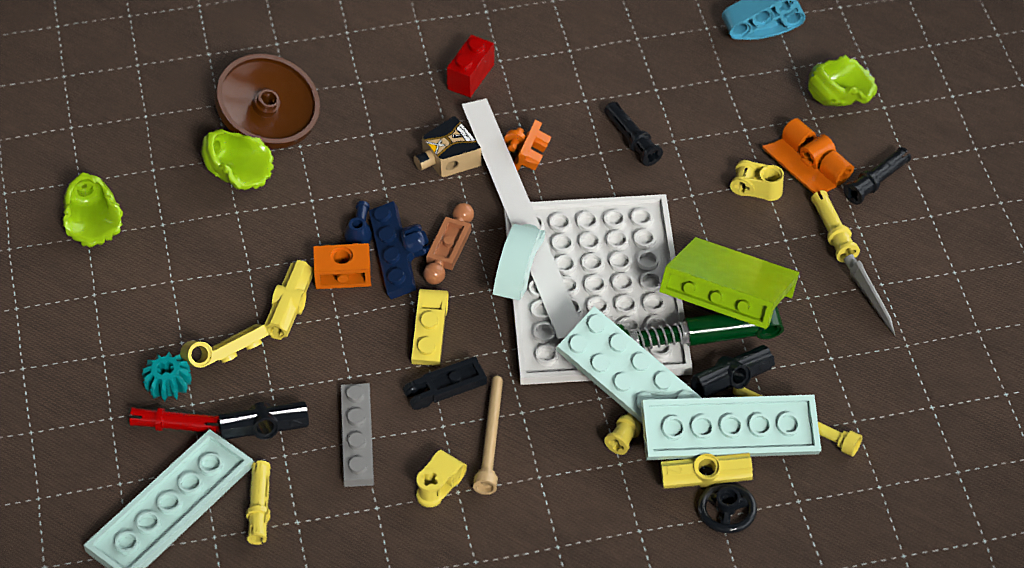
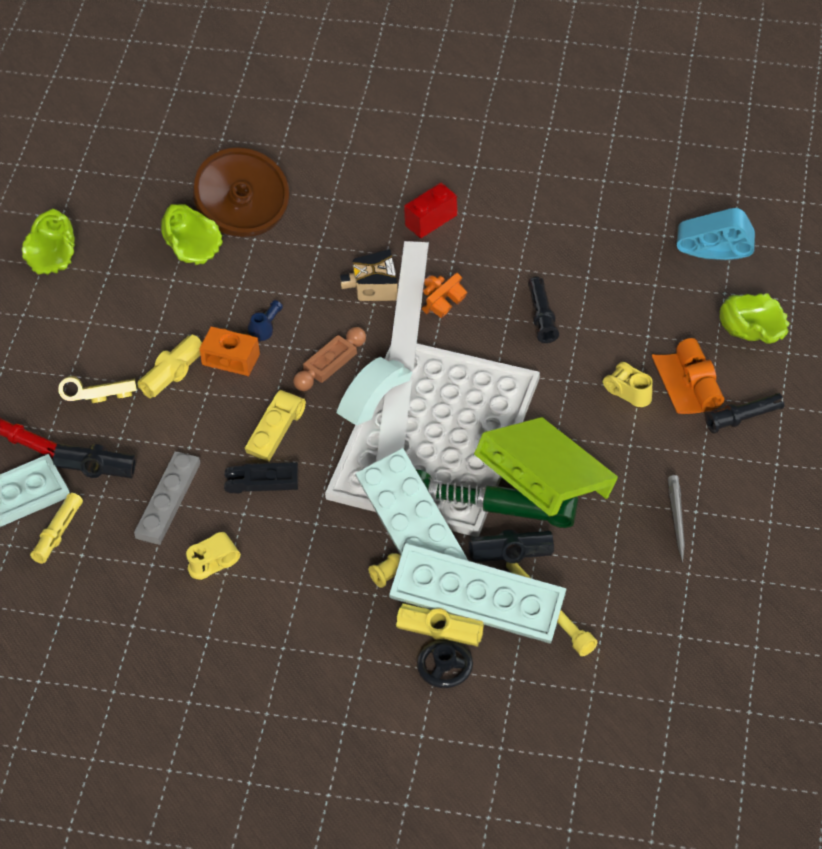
camera: 25 degrees right, 0 degrees up
teal gear [142,352,192,401] -> none
dark blue plate [369,201,430,300] -> none
tan piece [473,375,503,495] -> none
light yellow pin [811,190,860,263] -> none

